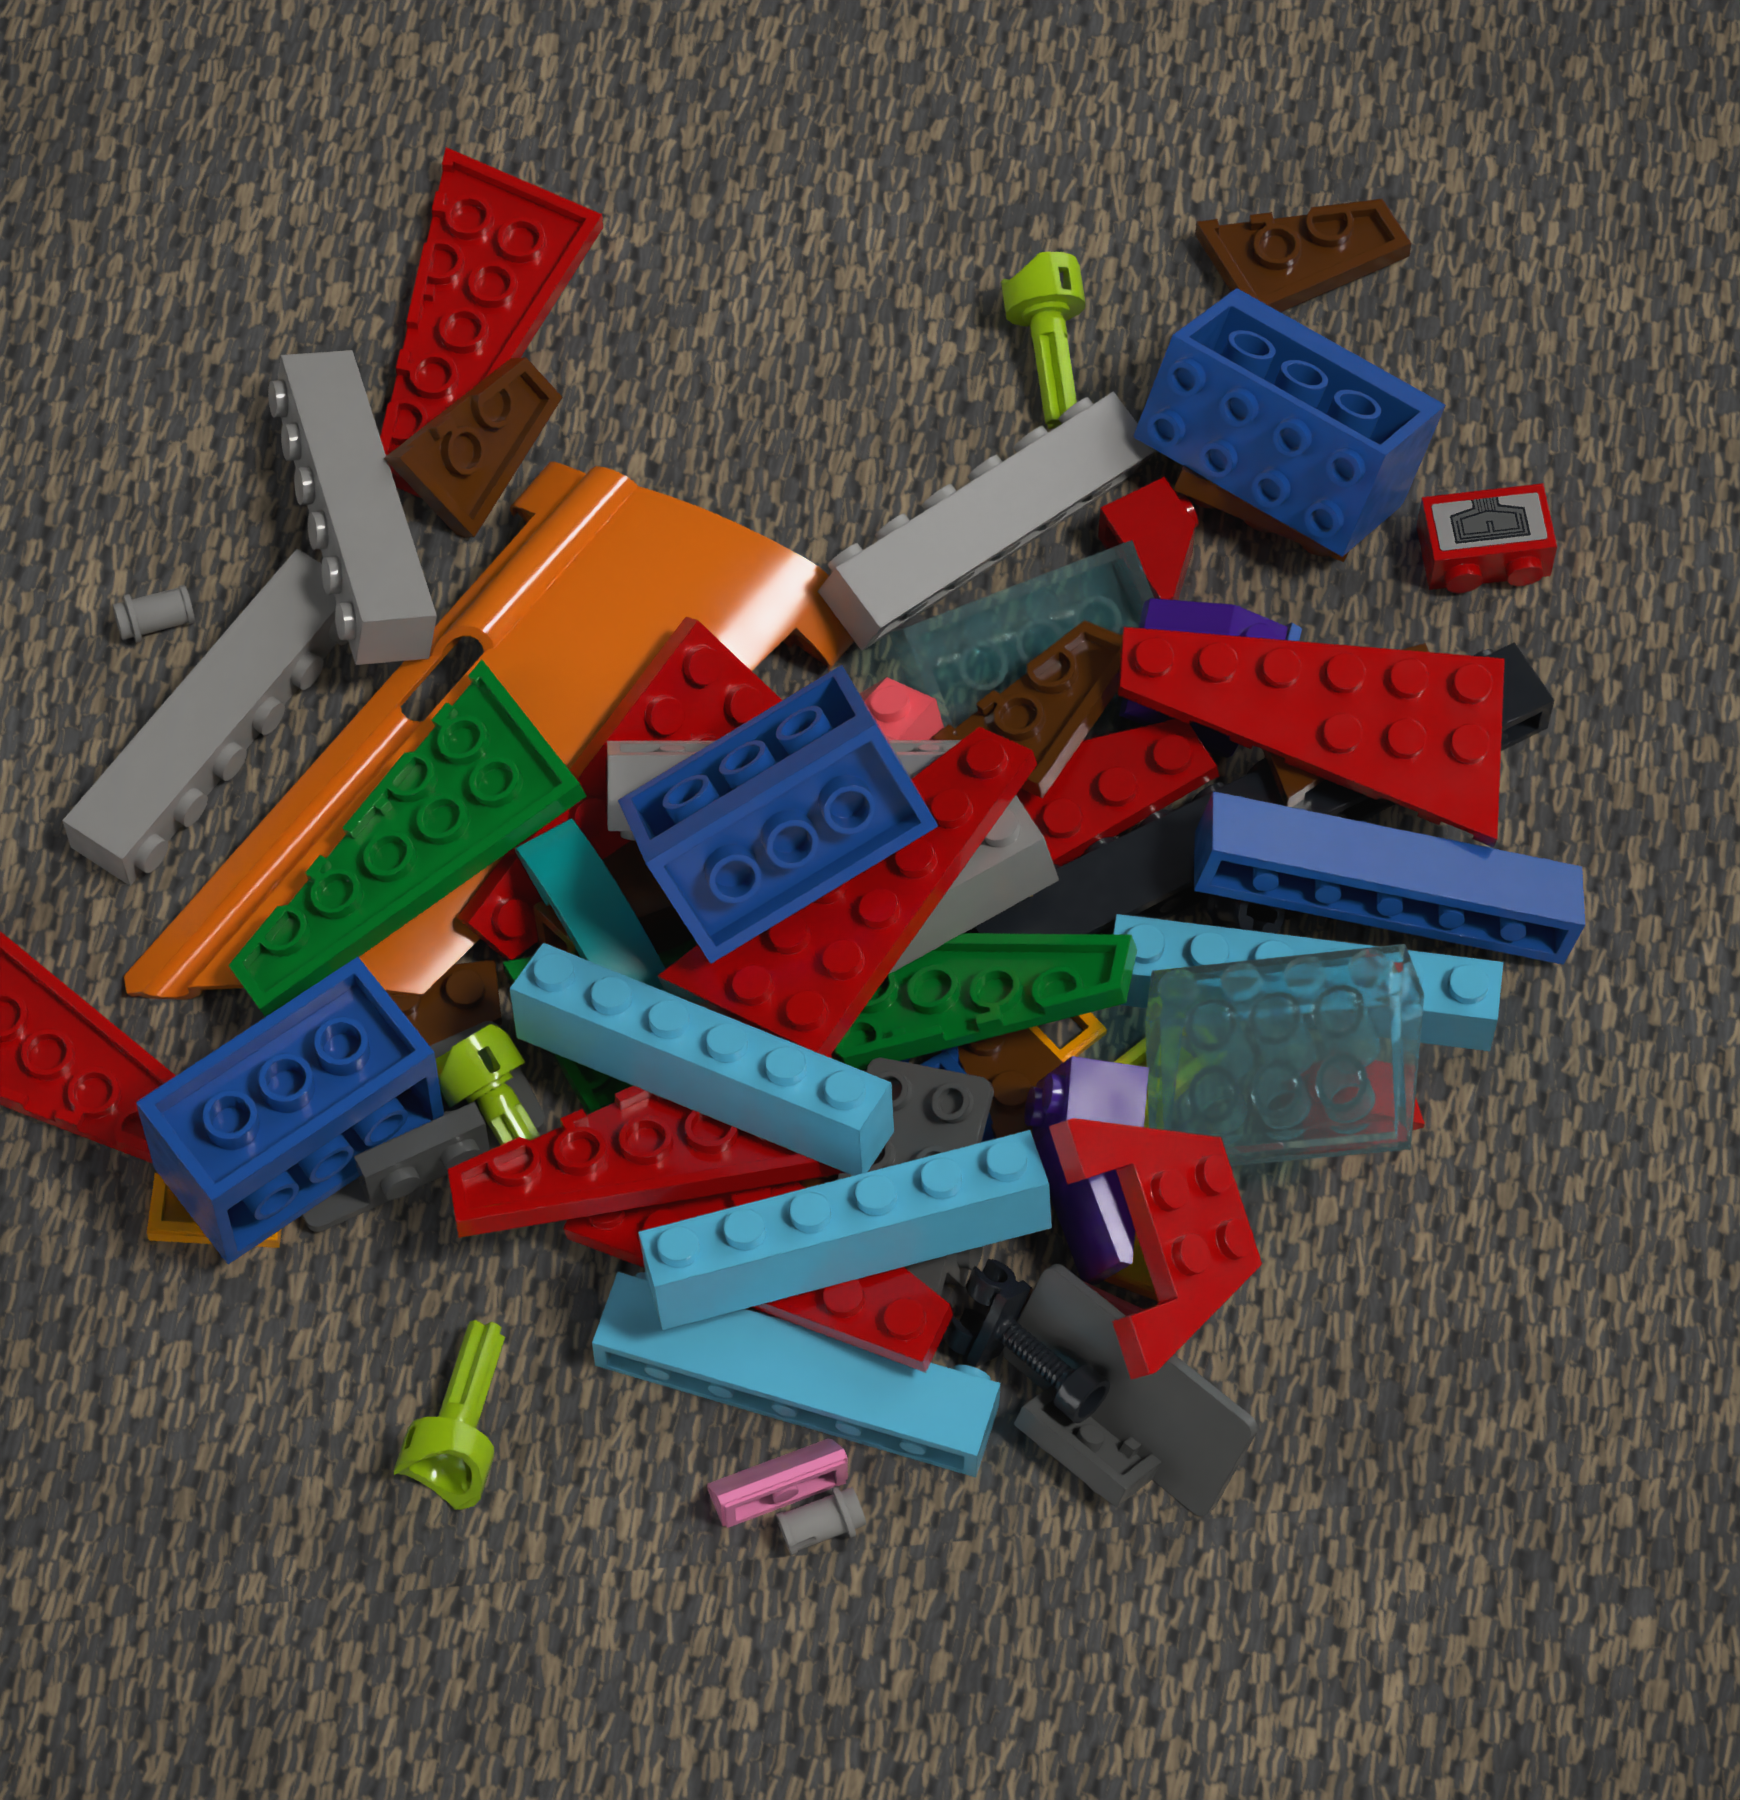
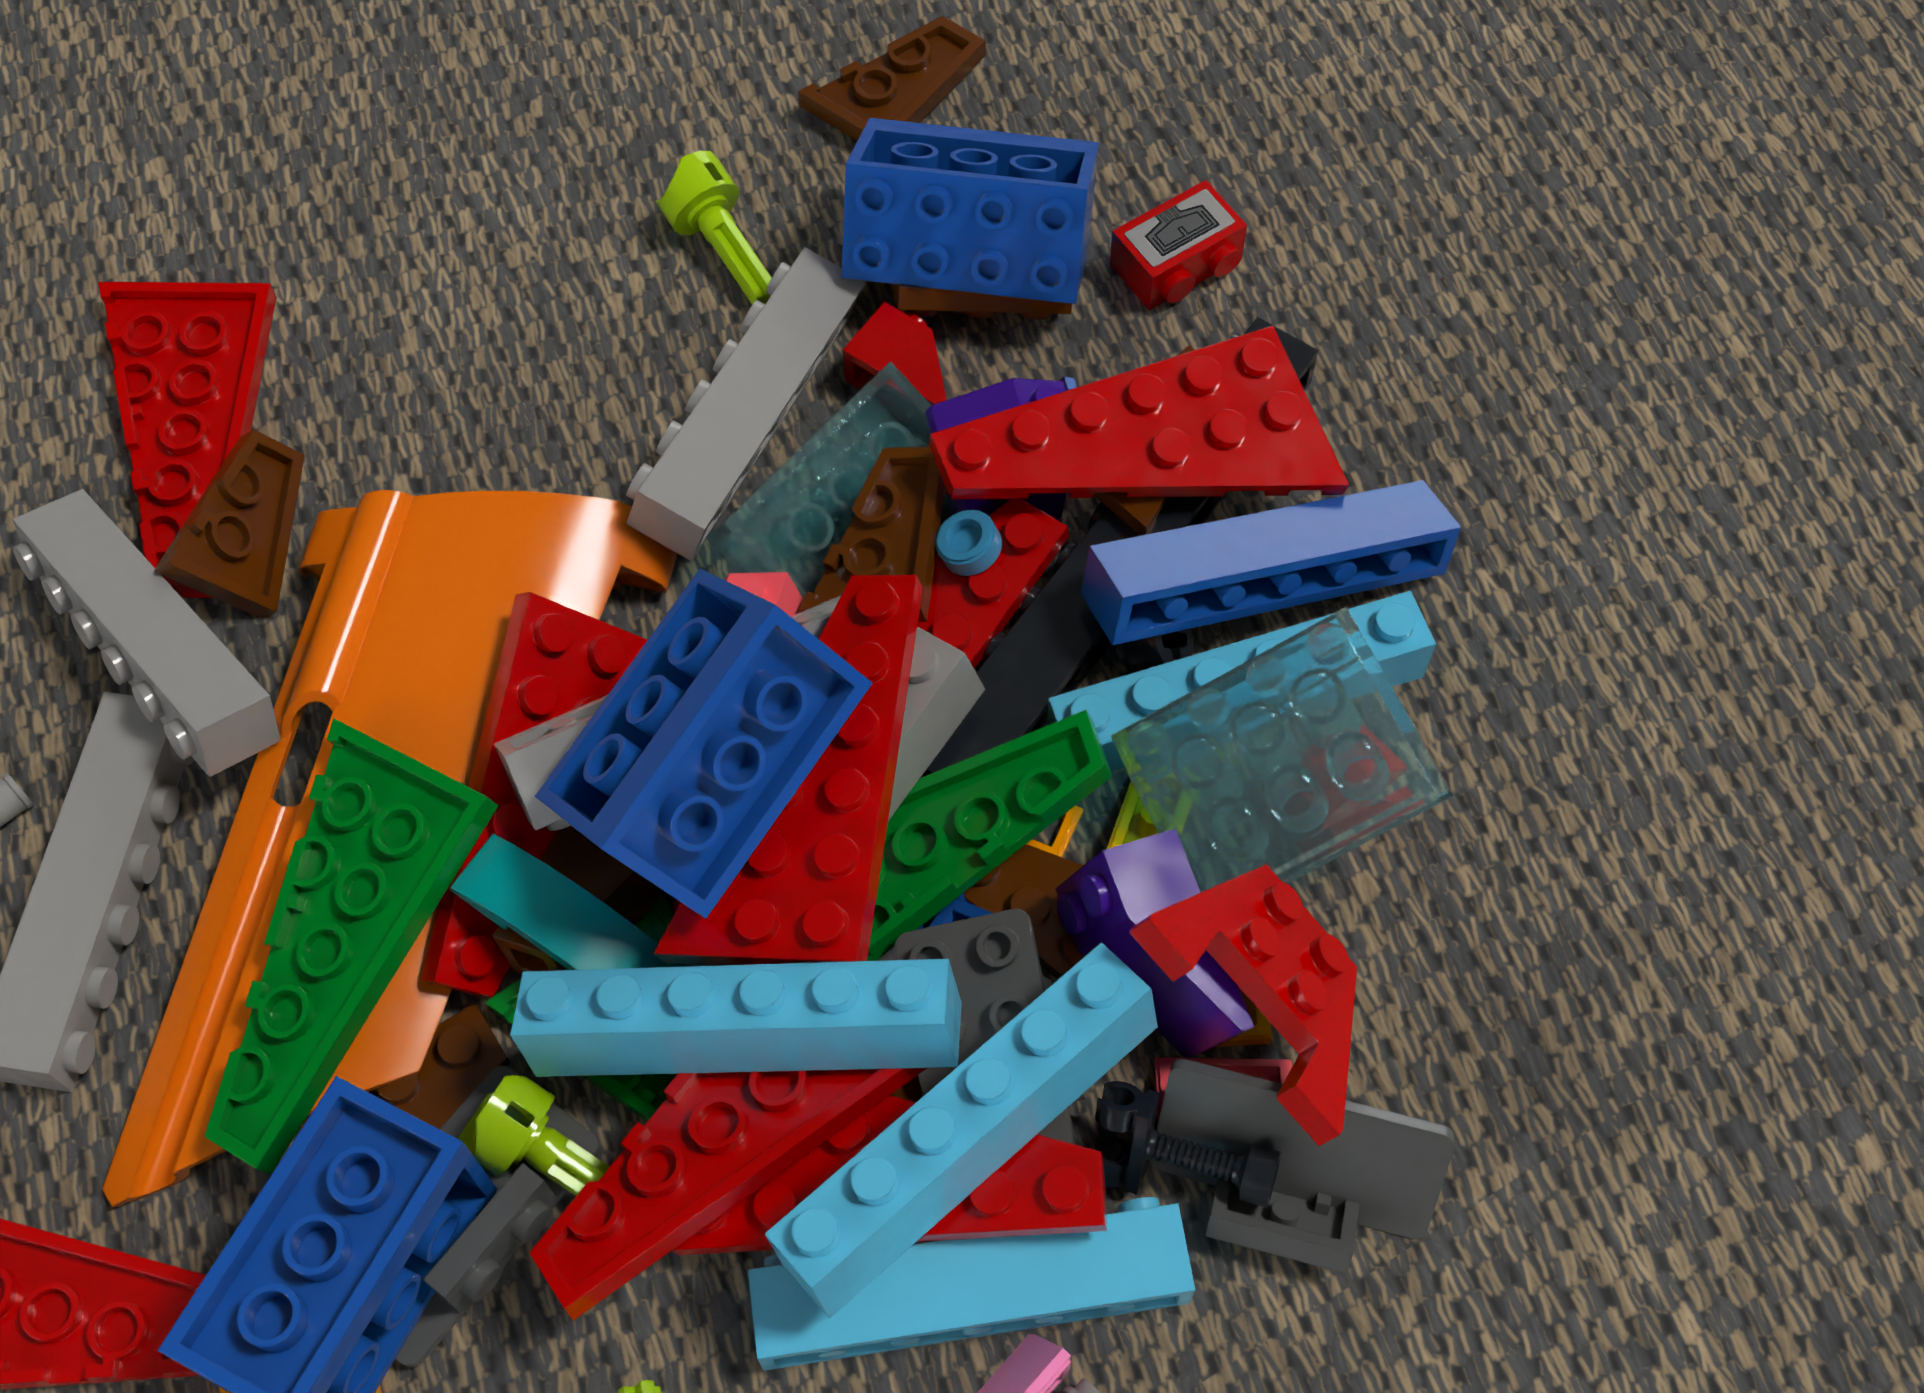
camera: 25 degrees left, 0 degrees up
none -> dark azure tile [935,510,1002,576]

